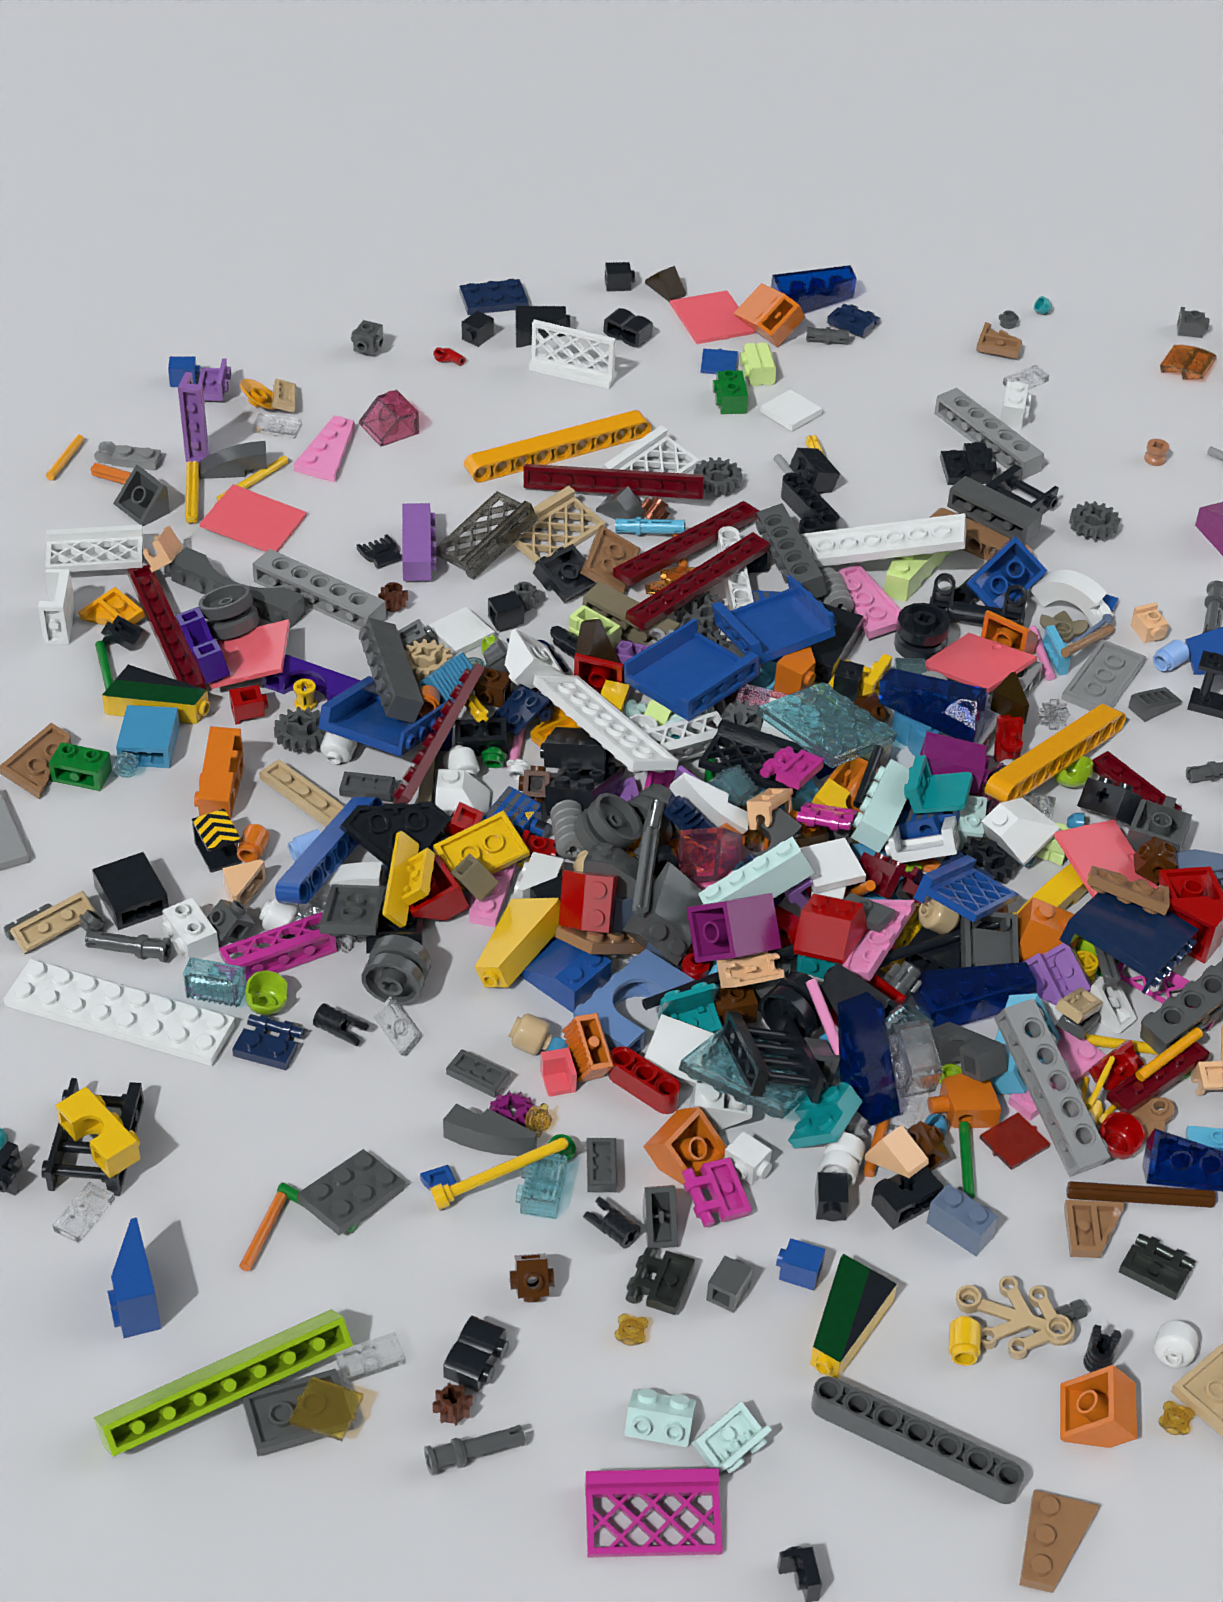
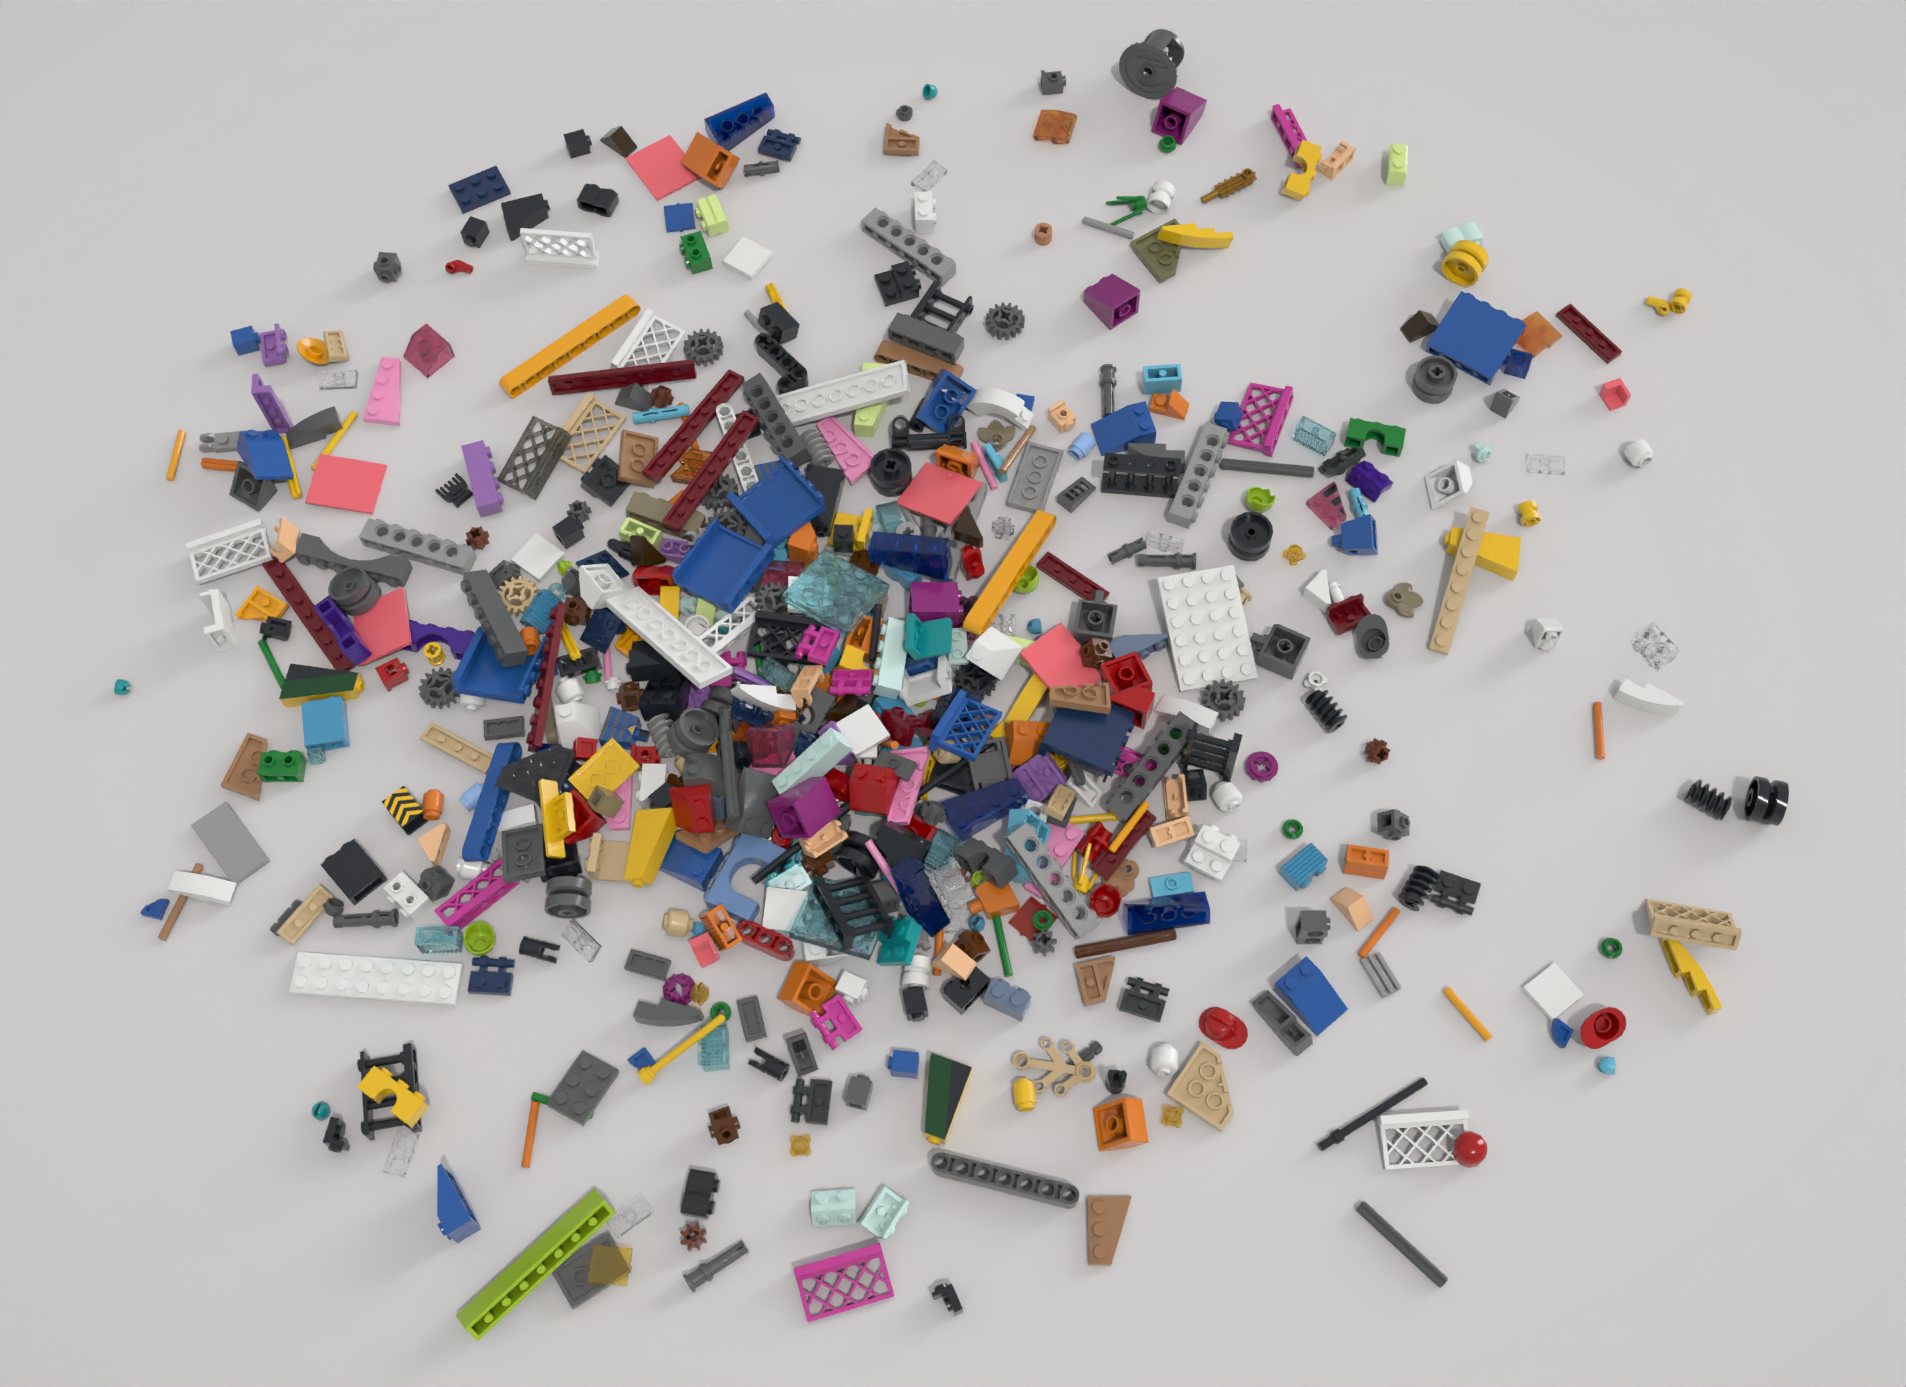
camera: 10 degrees left, 20 degrees up
orange wedge [194,726,245,820] -> none
sand blue hinge [1072,614,1113,643] -> none
black brick [1077,776,1142,825] -> none
none -> blue slope [237,430,294,480]
none -> tan bracket [585,833,630,883]
none -> dark grey gear [1031,929,1057,957]
none -> green plate [1032,910,1053,931]

